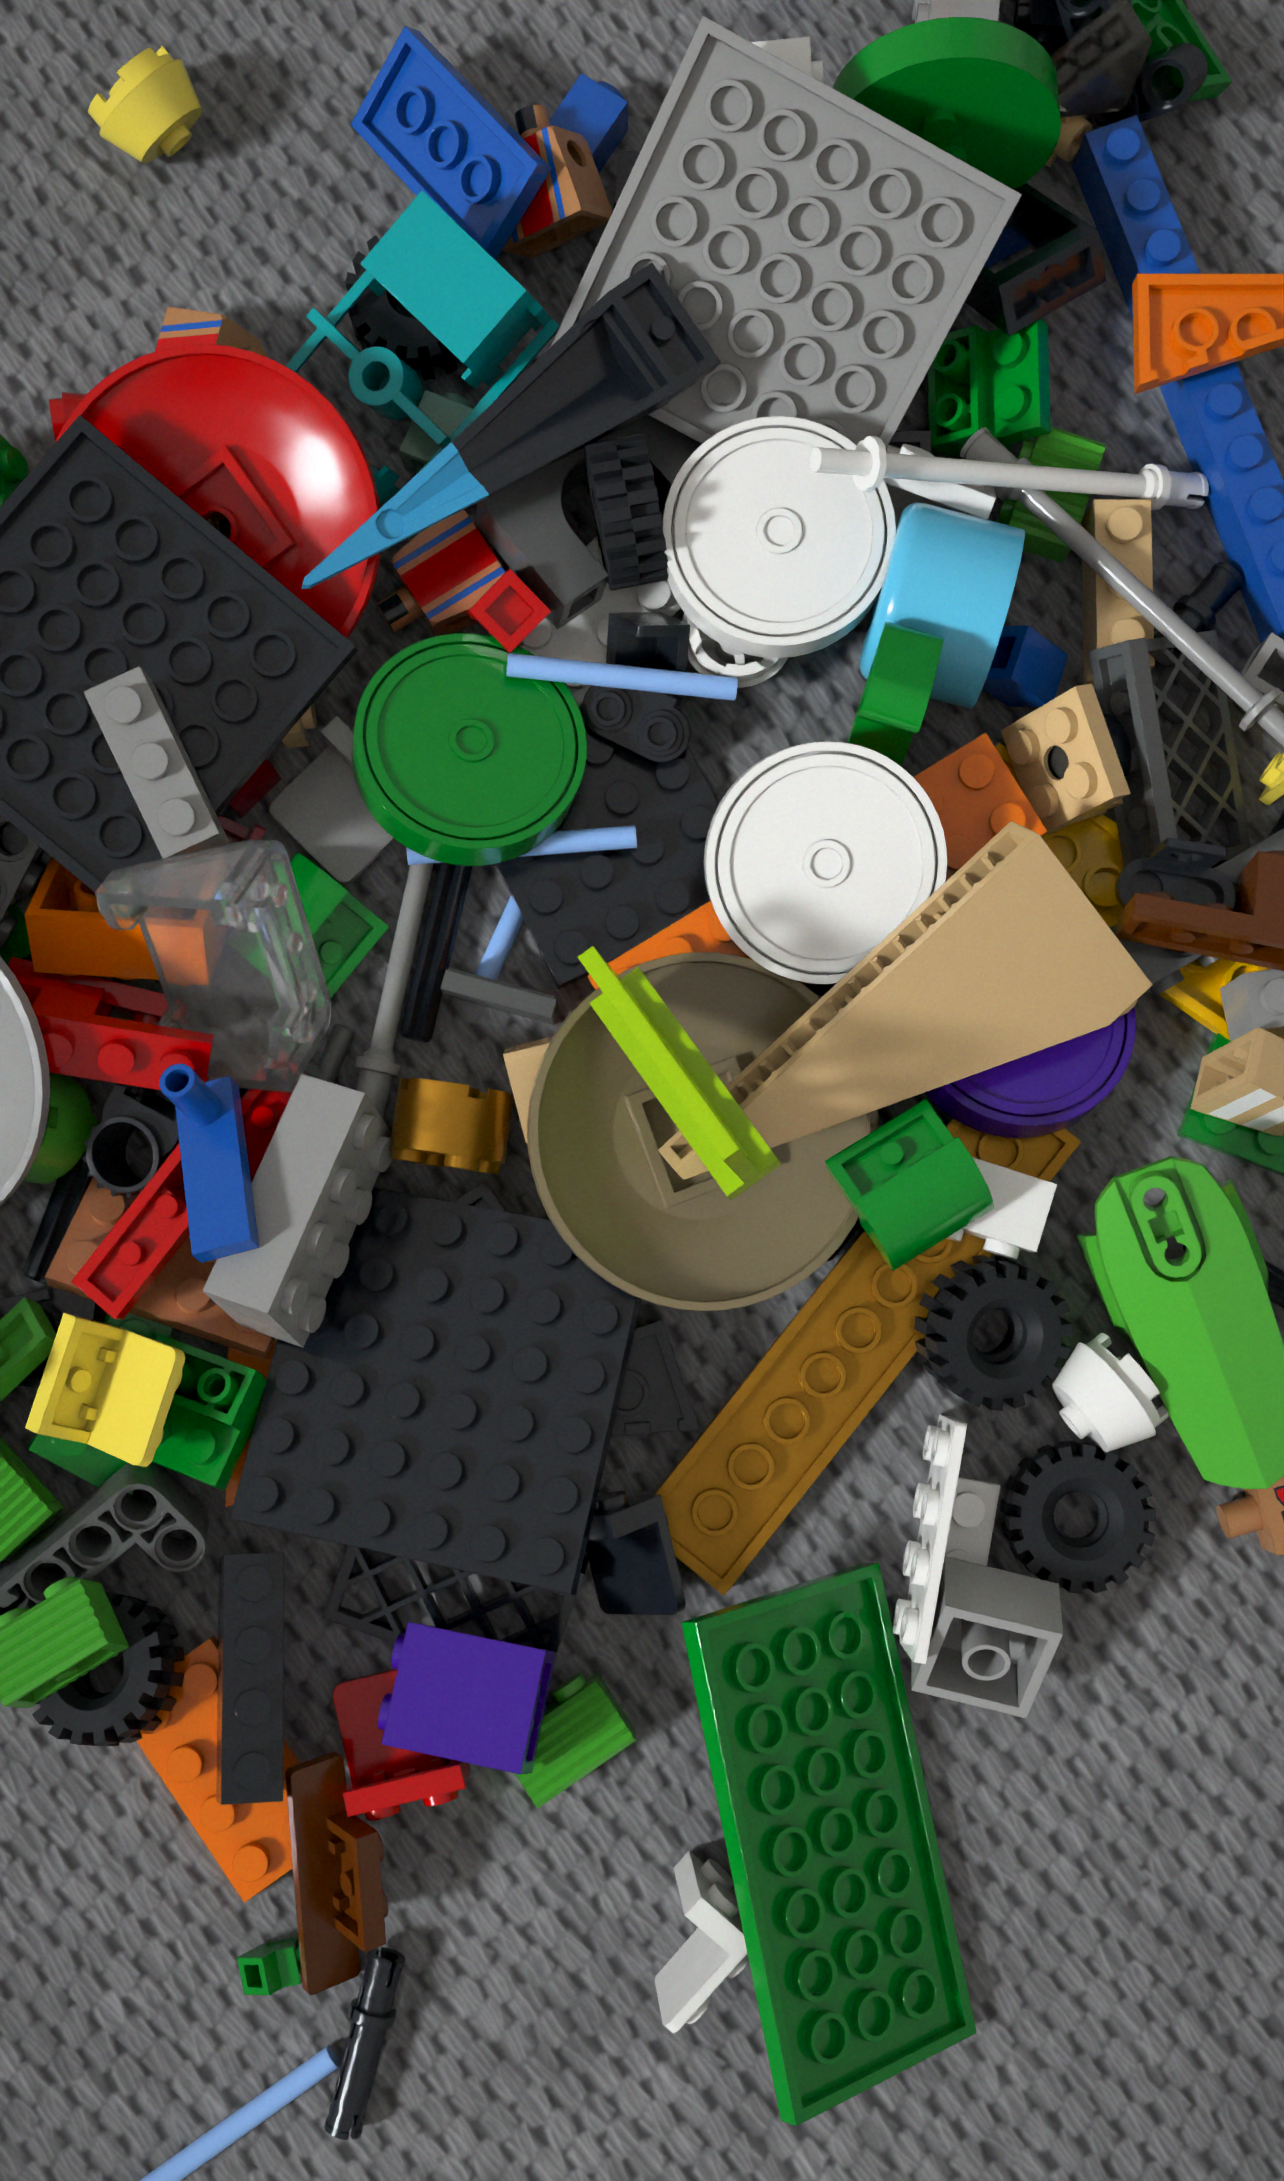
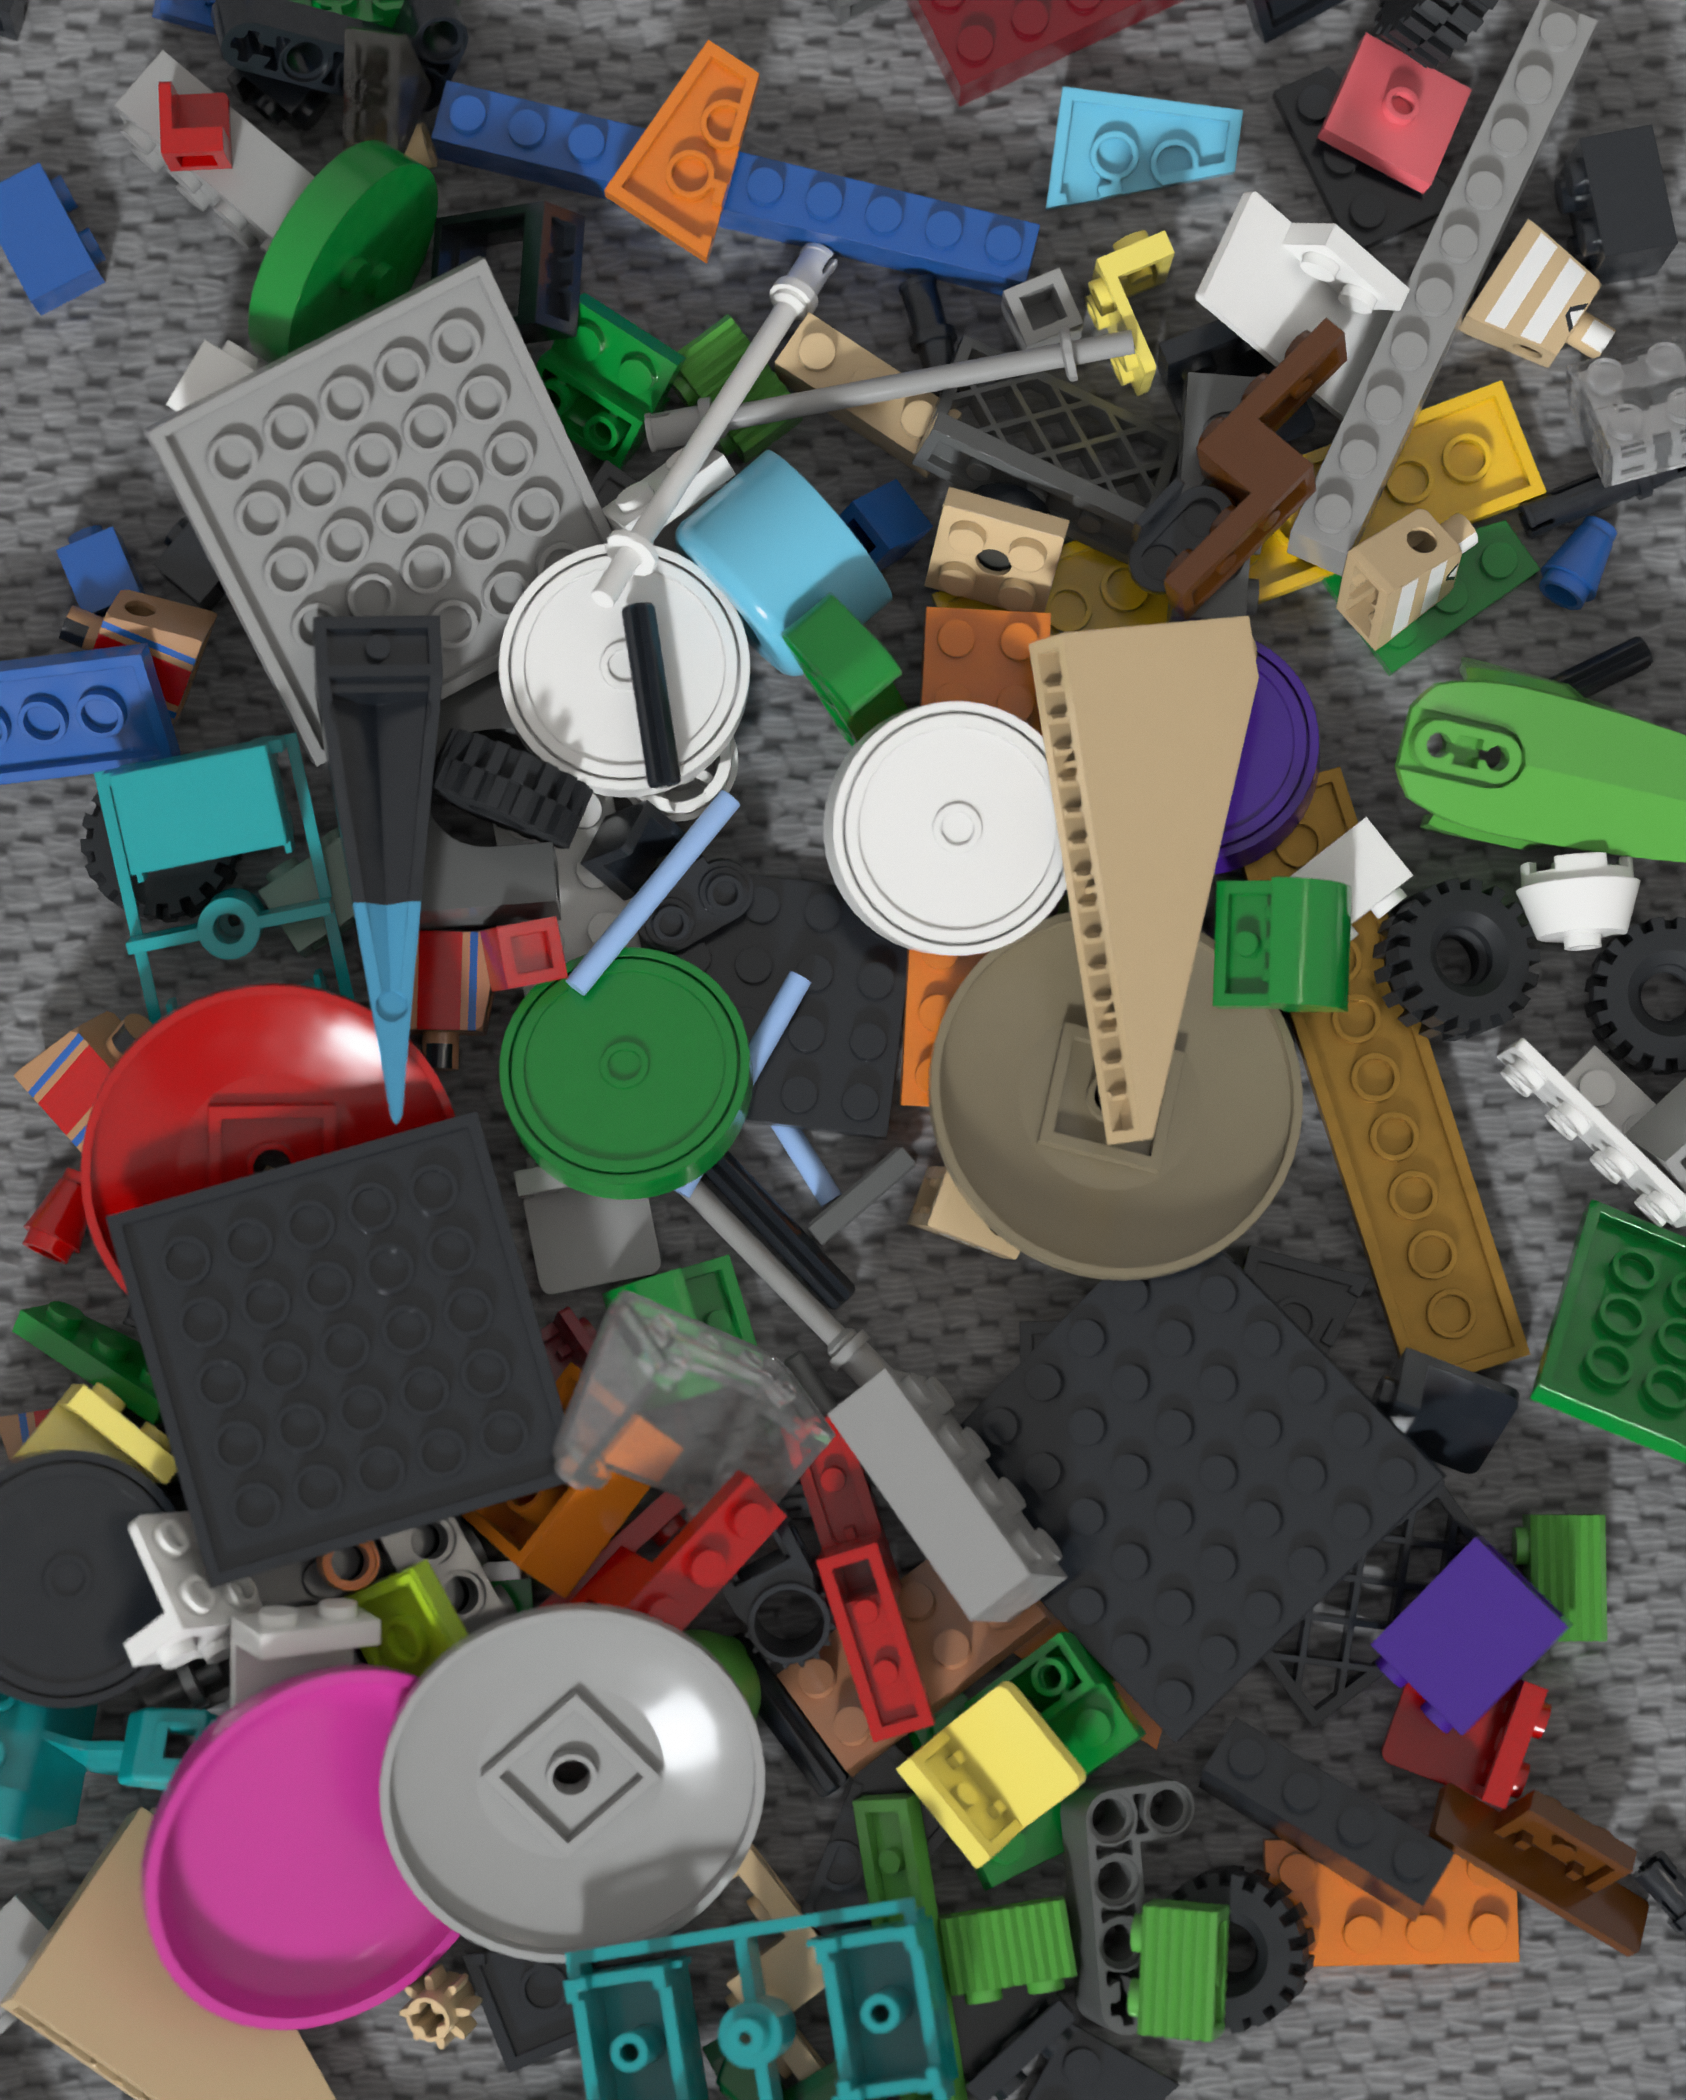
camera: 55 degrees left, 0 degrees up
light grey brick [84,666,229,868] -> none
blue piece [159,1063,259,1263] -> none
green piece [237,1936,302,1995] -> none
pearl gold brick [390,1078,514,1175] -> none
lime fence [578,946,781,1201] -> none
none -> black axle [621,602,681,789]

